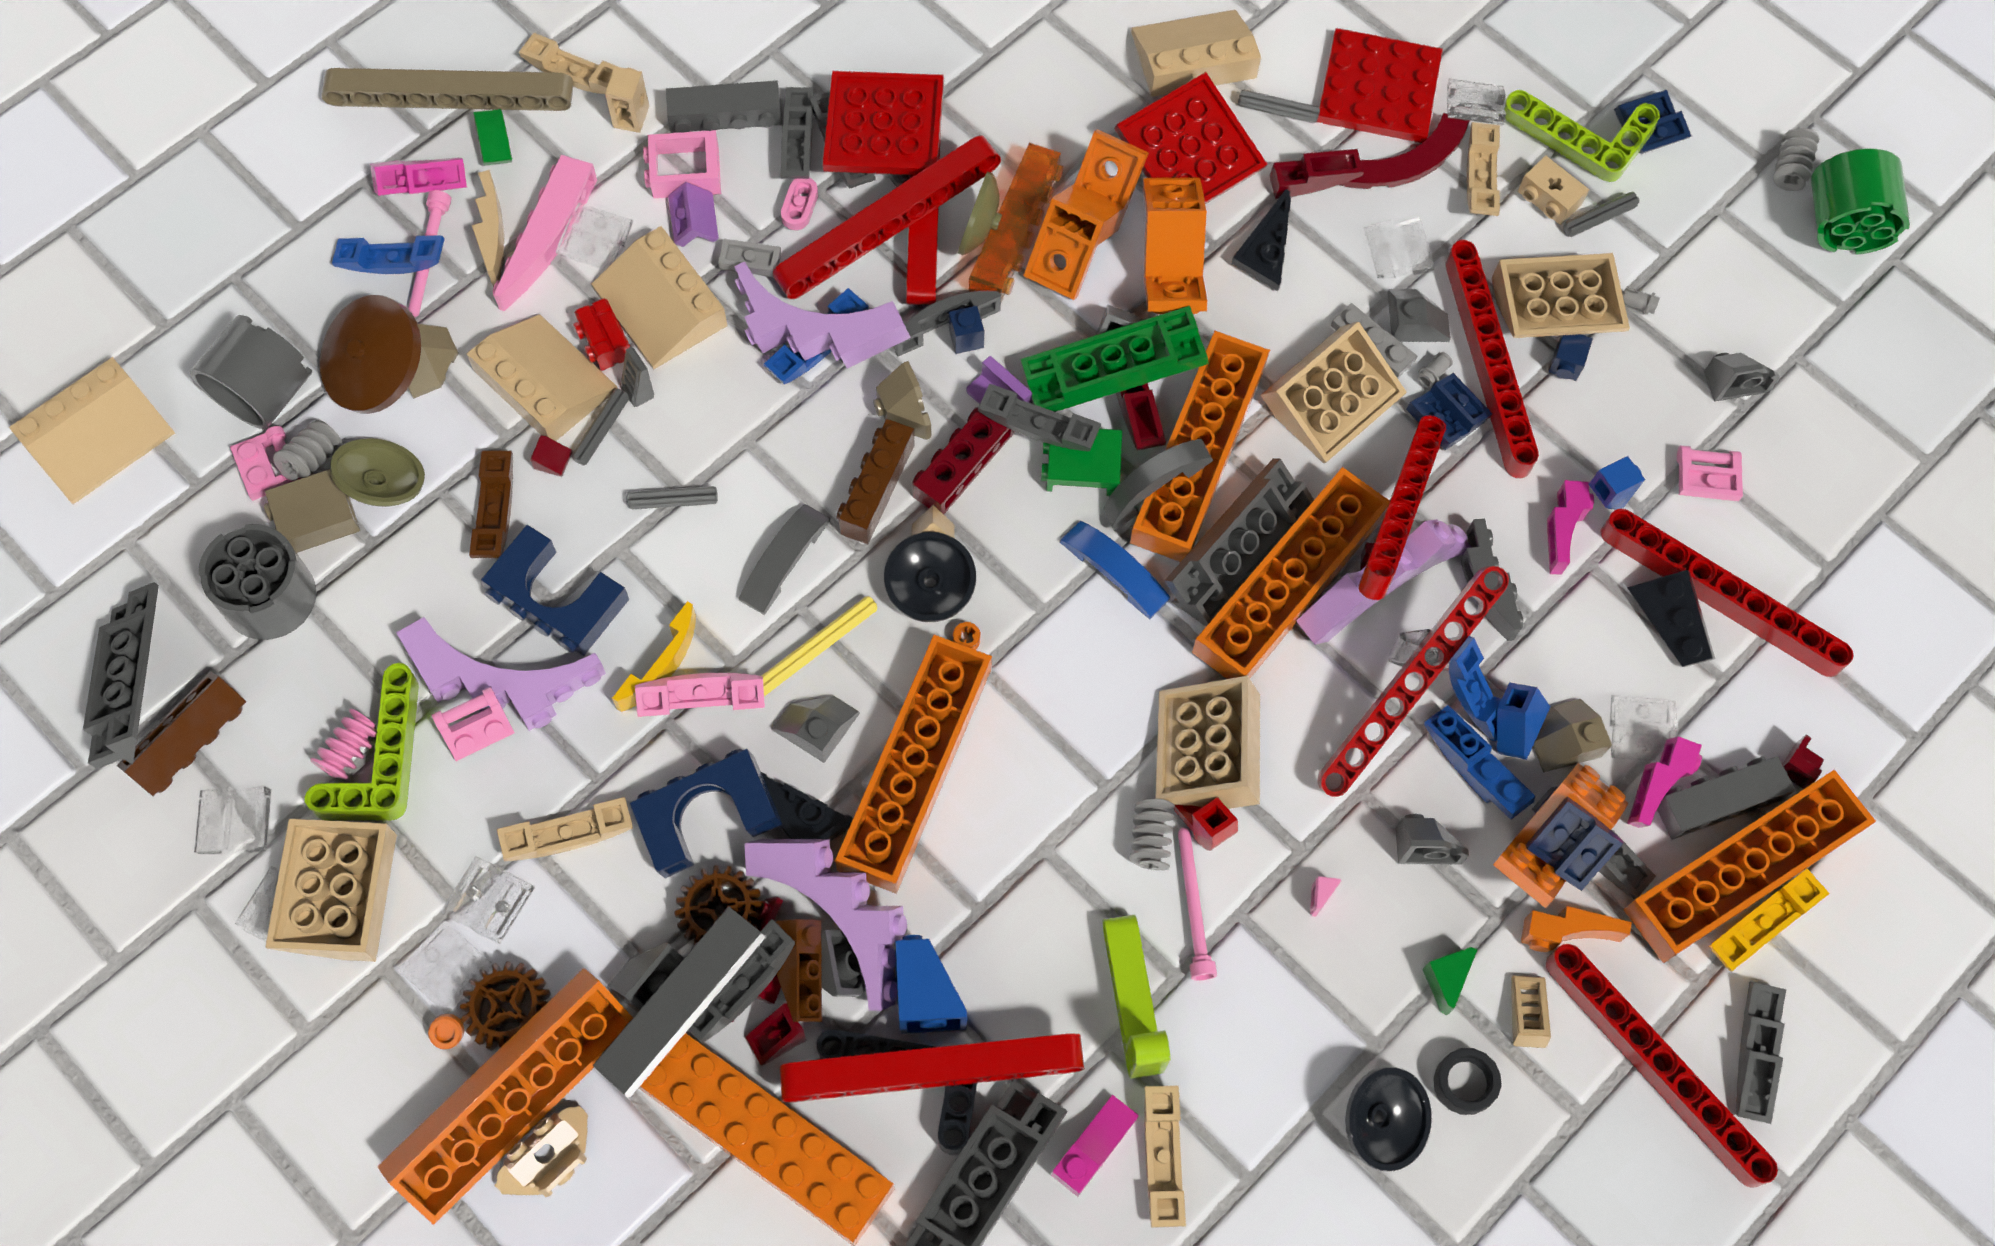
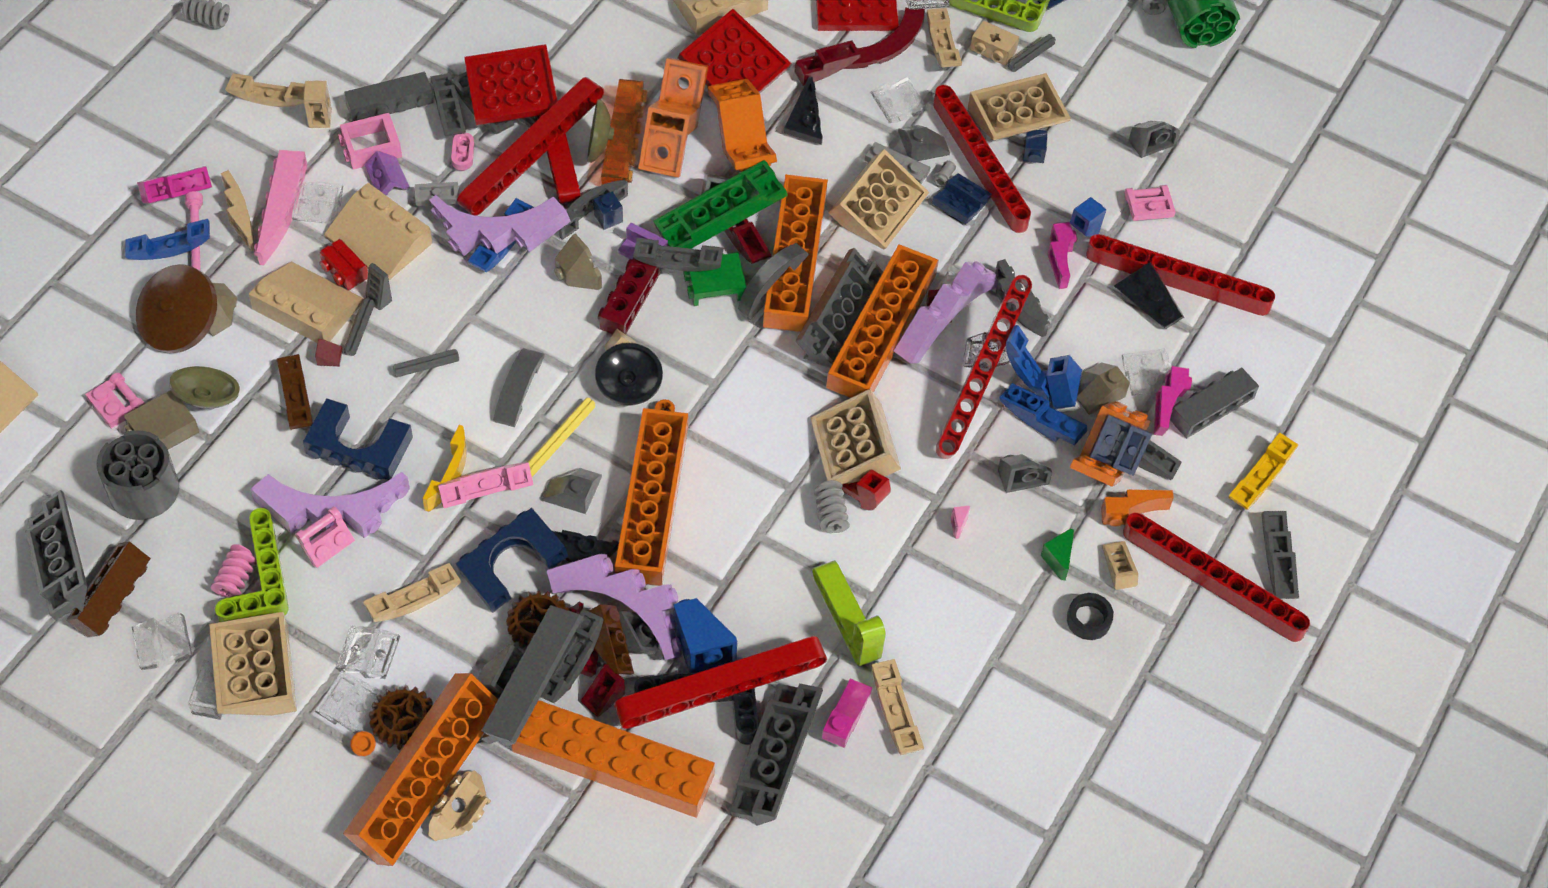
camera: 15 degrees left, 10 degrees down
dark grey brick [190,315,312,430] -> none
light grey piece [273,420,343,481] -> none
dark tan beam [321,68,573,111] -> none
green slope [473,109,512,166] -> none
reddish brown brick [836,418,915,545] -> none
blue slope [1060,521,1170,620] -> none
bright pink piece [1178,828,1217,981] -> none
dark grey axle [1238,90,1320,123] -> none
black dish [1345,1067,1432,1171] -> none
red beam [1358,415,1446,600] -> none
light grey pin [1623,286,1660,315] -> none
orange brick [1623,769,1876,964] -> none
dark red panel [1782,734,1824,789] -> none

